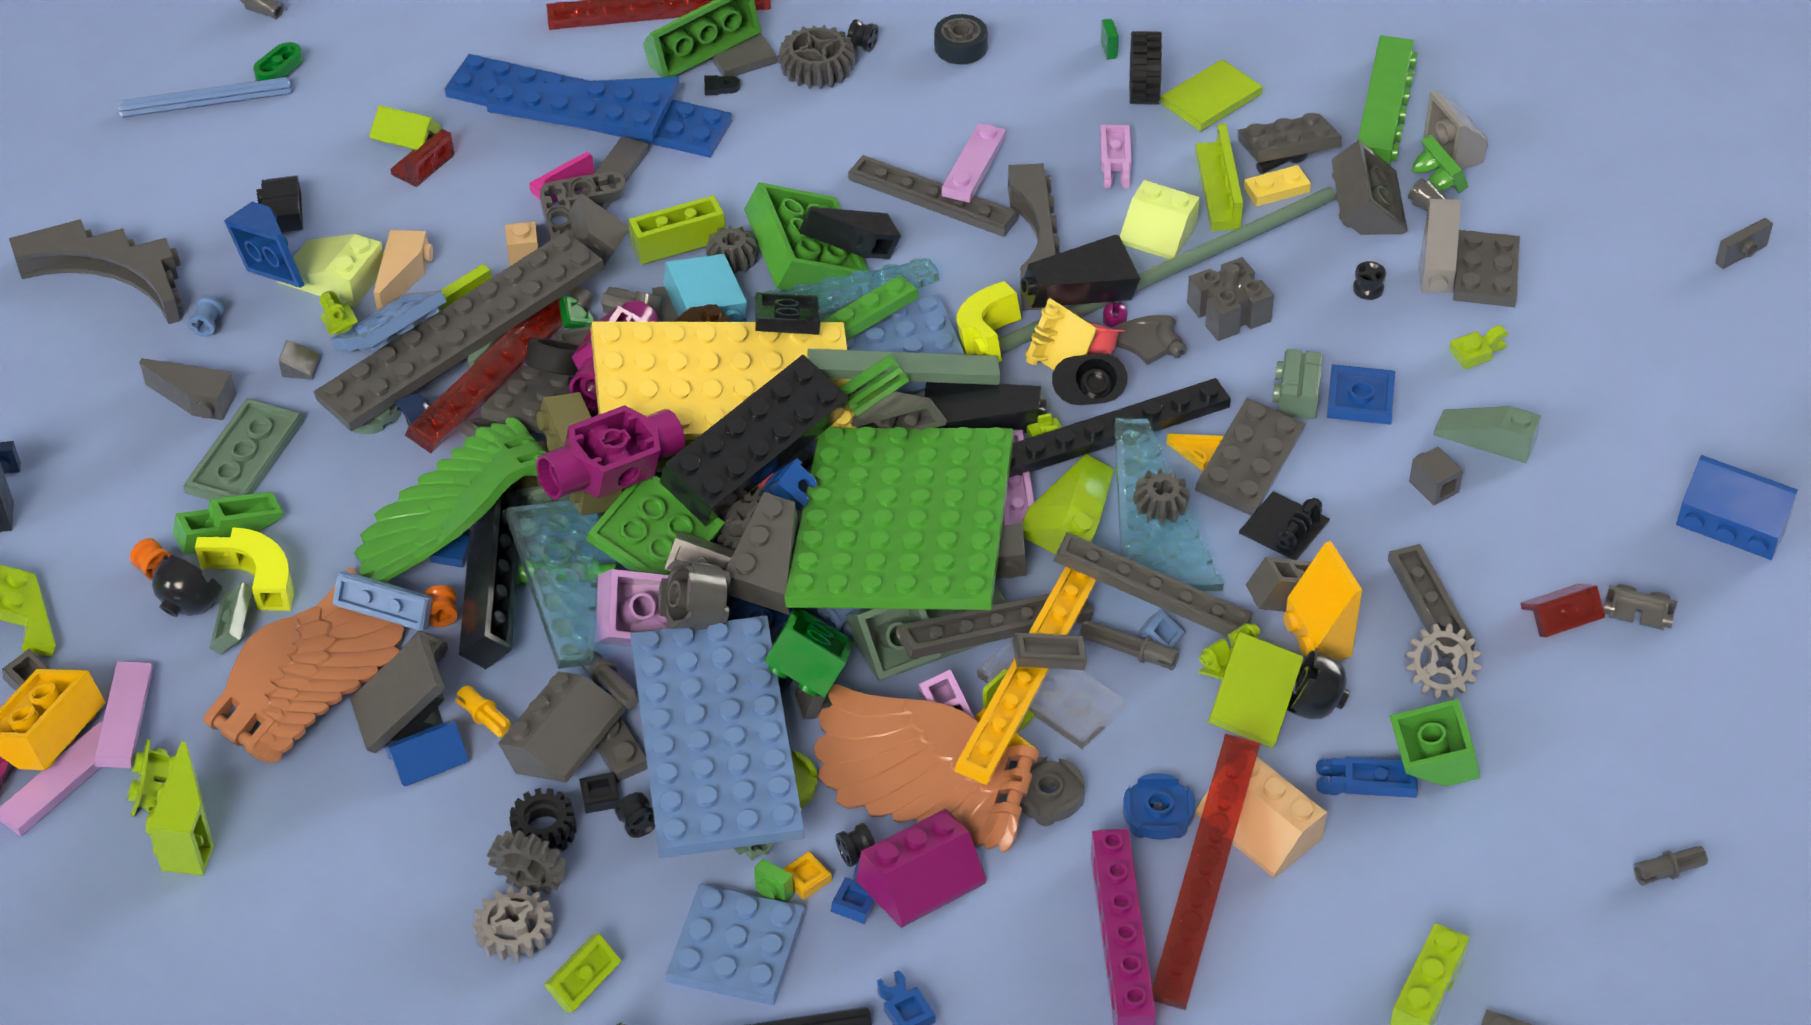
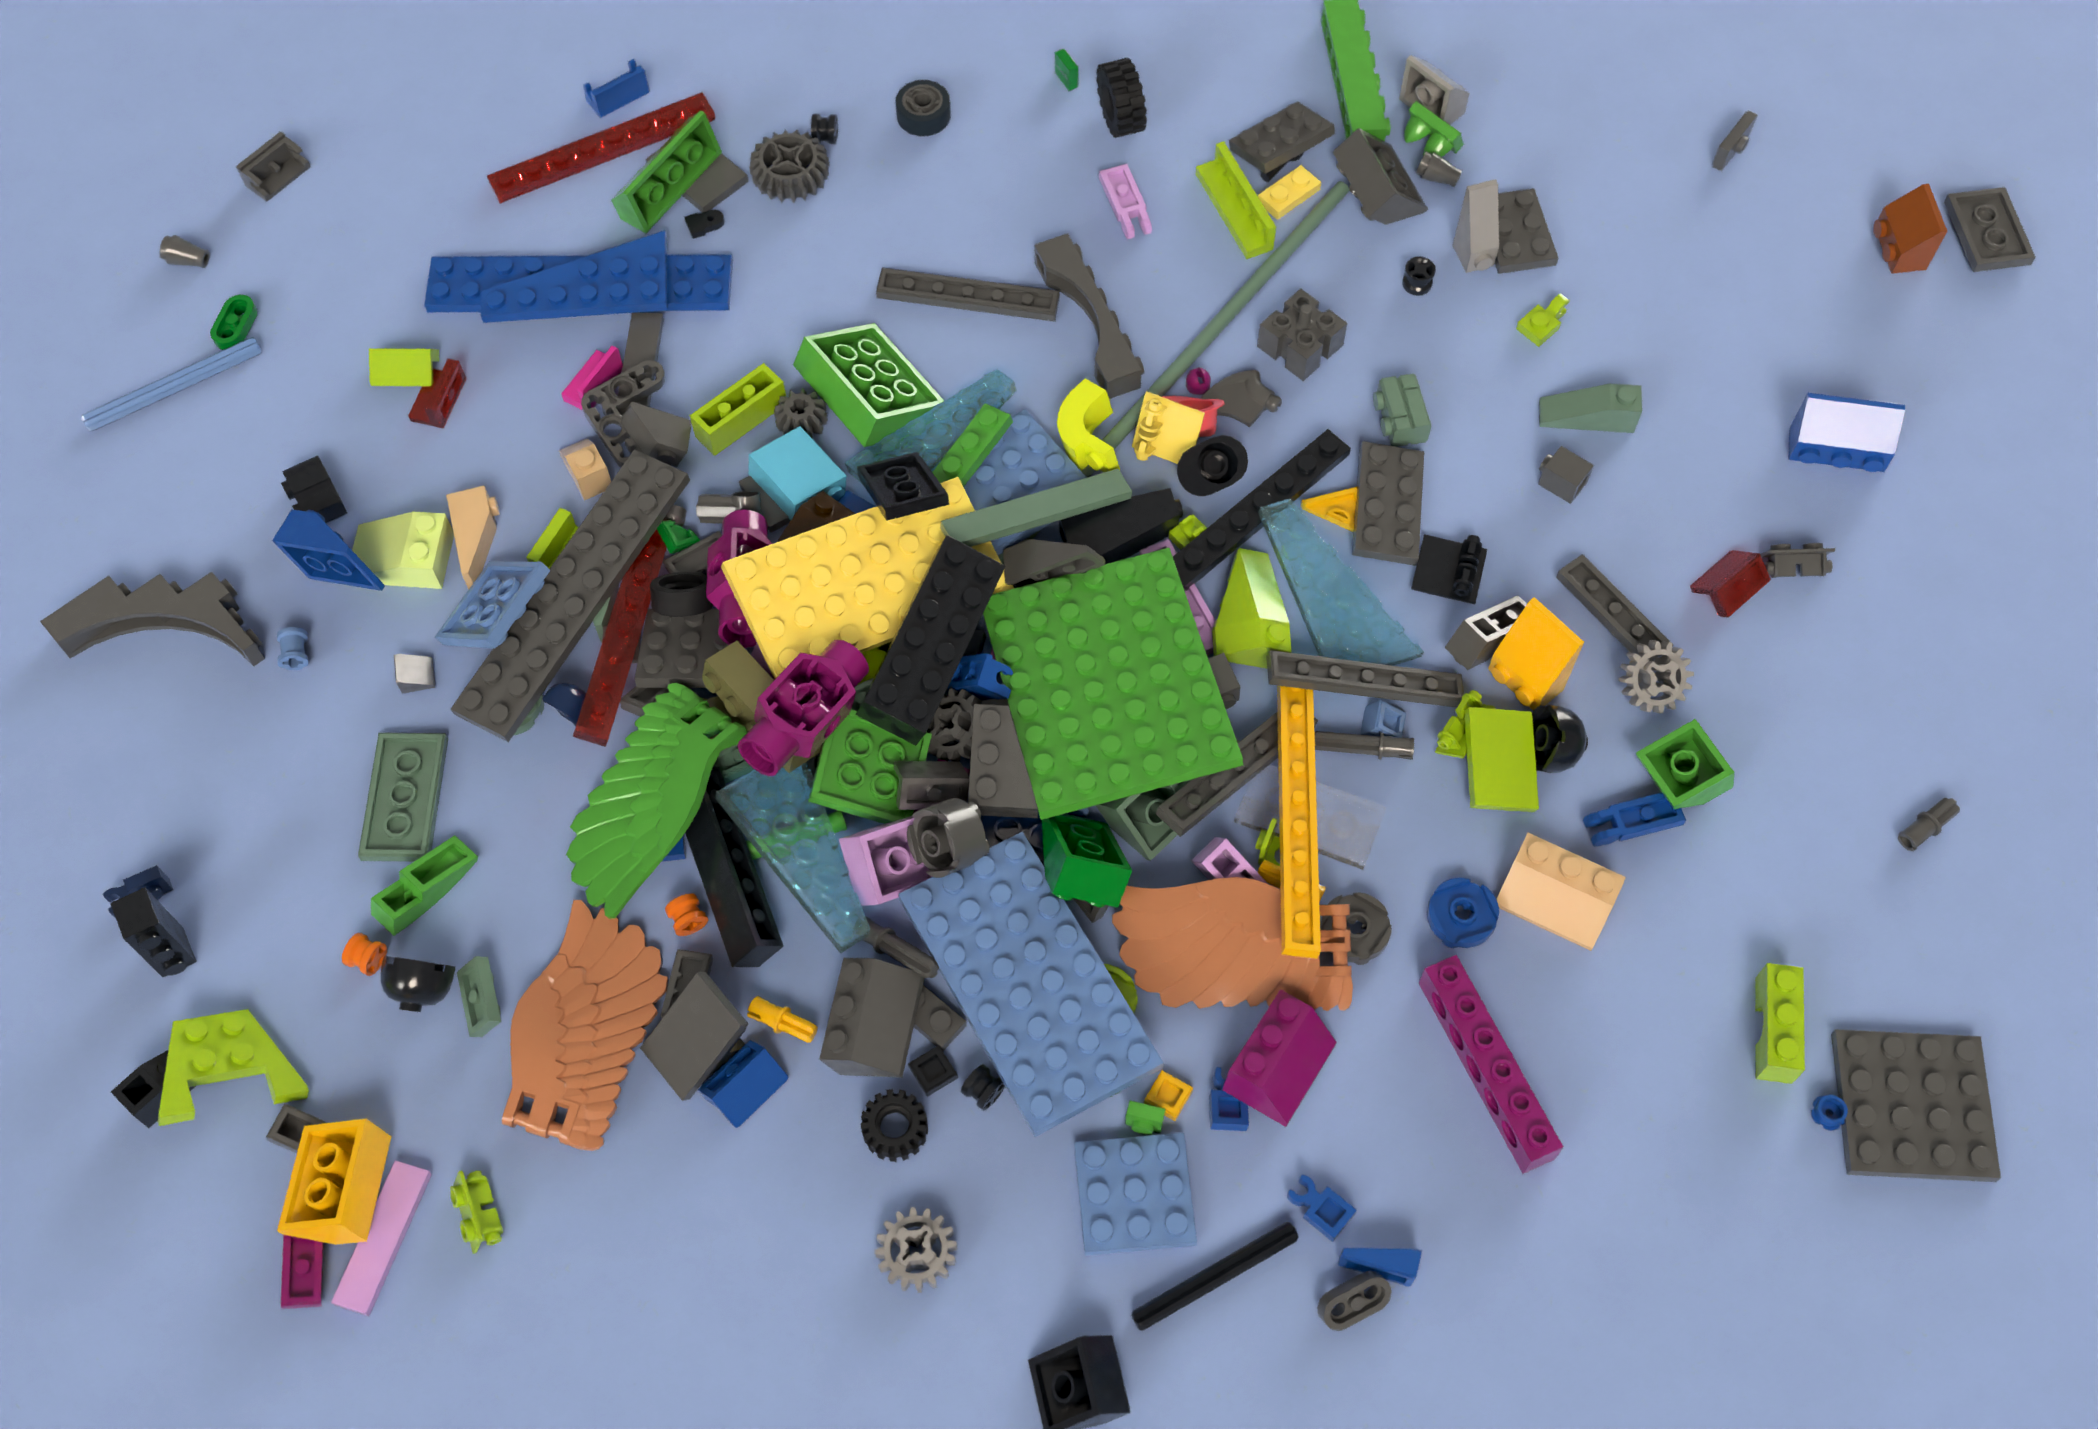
camera: 20 degrees left, 15 degrees up
lavender tile [94,661,153,768] -> none
dark grey slope [139,358,236,420] -> none
lime slope [146,742,214,876] -> none
neon yellow arch [195,528,294,611] -> none
lime hinge [320,291,358,335] -> none
medium blue tile [332,571,433,631] -> none
dark grey gear [487,831,568,893] -> none
lime plate [543,933,621,1013] -> none
black slope [799,207,901,259] -> none
black wheel [835,823,876,867] -> none
bright green tile [839,353,910,416] -> none
lavender plate [941,123,1006,203] -> none
dark grey tile [1012,633,1087,670] -> none
black slope [1020,235,1141,308] -> none
yellowish green slope [1120,180,1200,260] -> none
dark grey gear [1133,468,1190,526] -> none
clear red plate [1152,733,1260,1011] -> none
lime tile [1160,59,1263,132] -> none
blue plate [1327,364,1395,425] -> none

